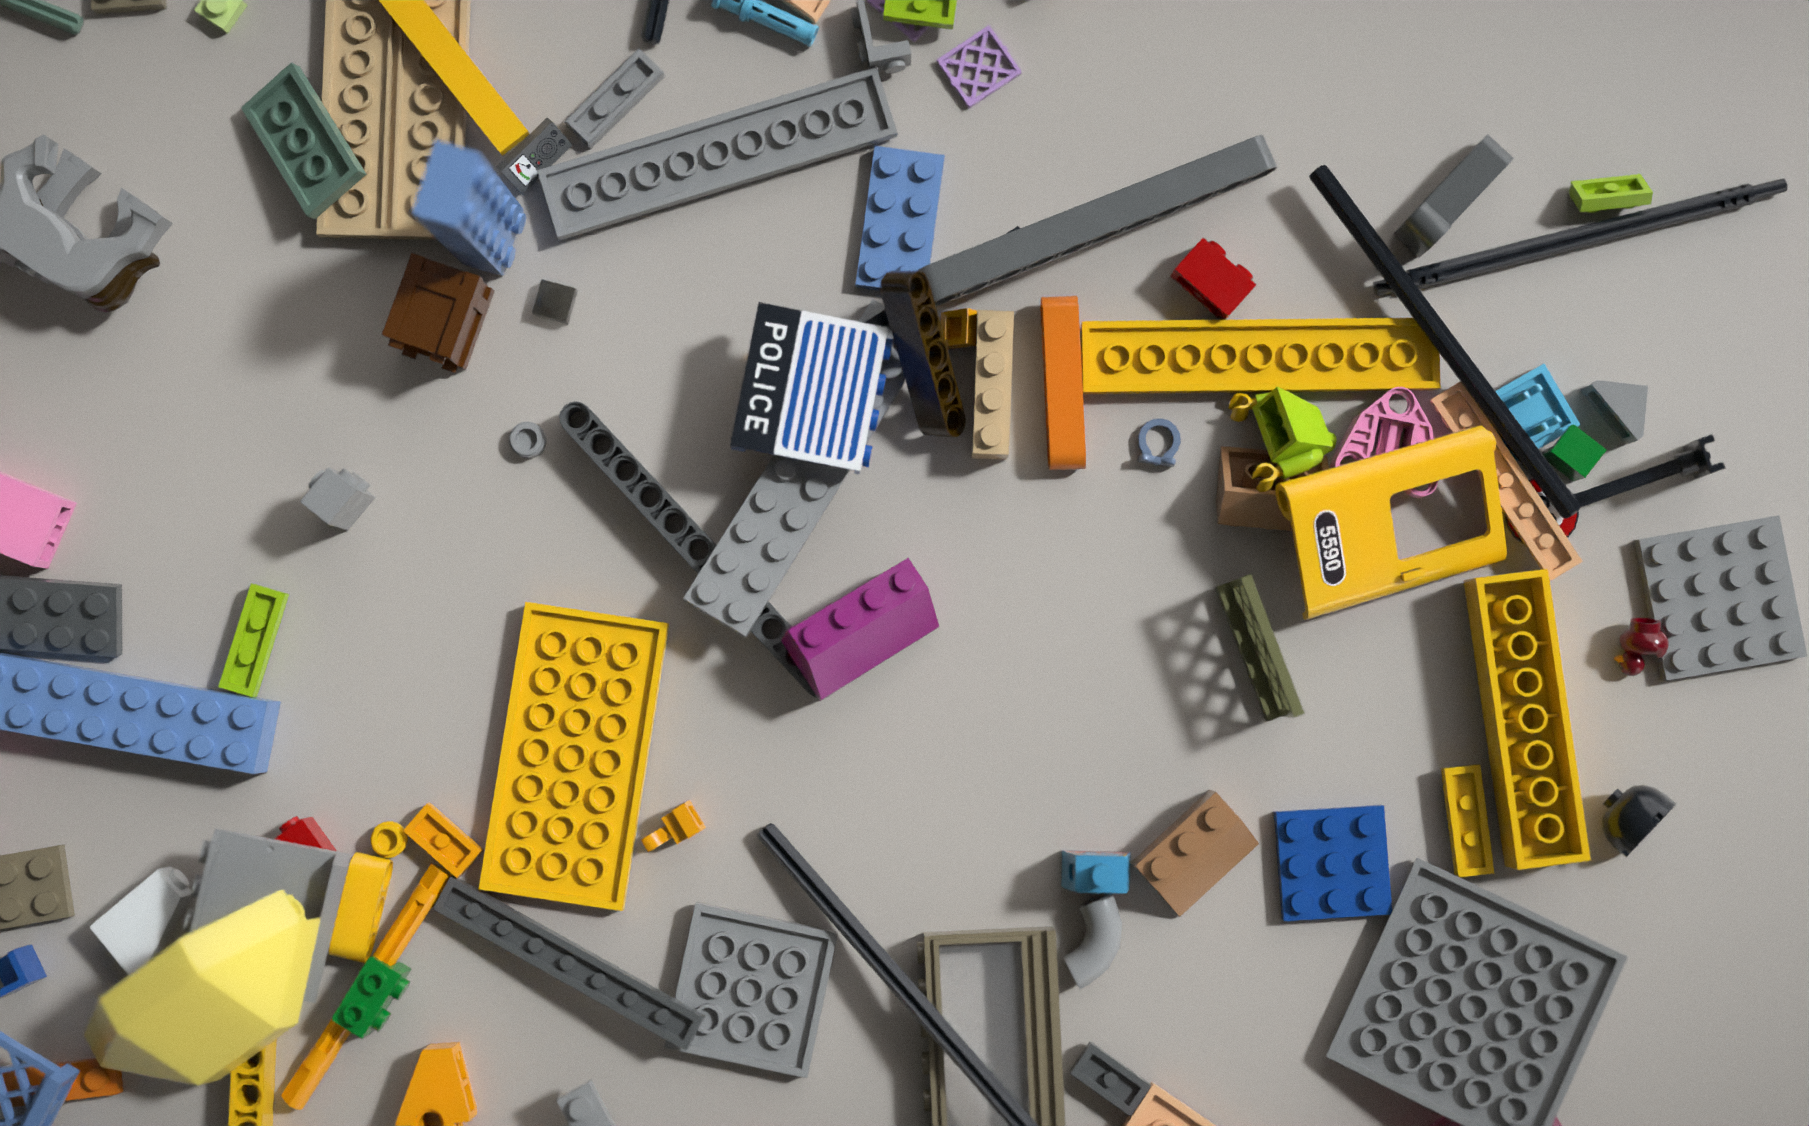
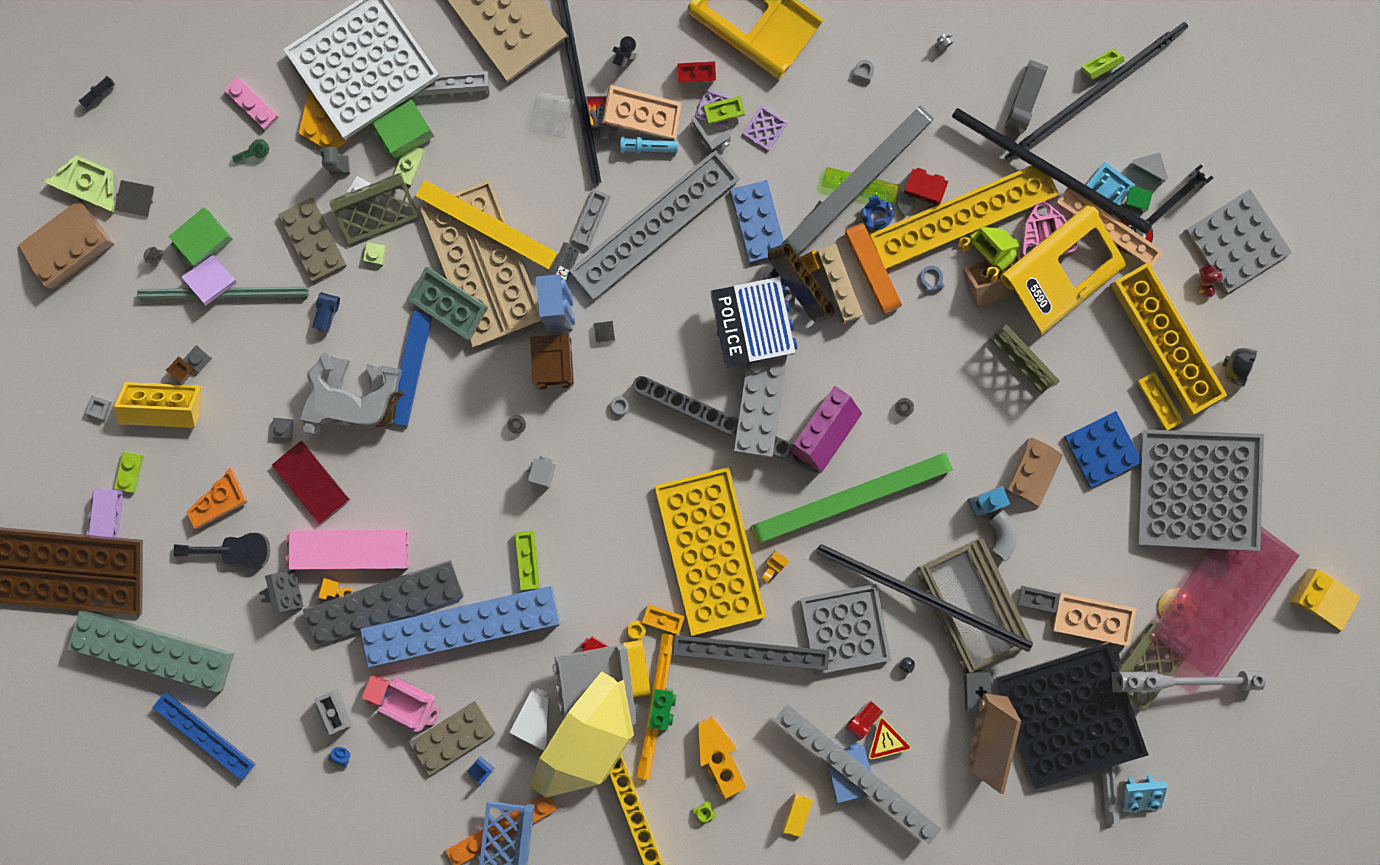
camera: 20 degrees left, 0 degrees up
none -> dark blue piece [312,292,340,332]
none -> blue tile [393,311,433,426]
none -> clear smoke plate [507,415,526,434]
none -> bright green beam [751,452,953,544]
none -> clear neon green tile [822,167,900,204]
none -> light grey tile [852,60,874,83]
none -> blue piece [862,195,893,230]
none -> clear smoke plate [895,398,914,417]
none -> dark grey tile [897,190,916,217]
none -> black hinge [898,657,915,674]
none -> light grey plate [935,33,954,51]

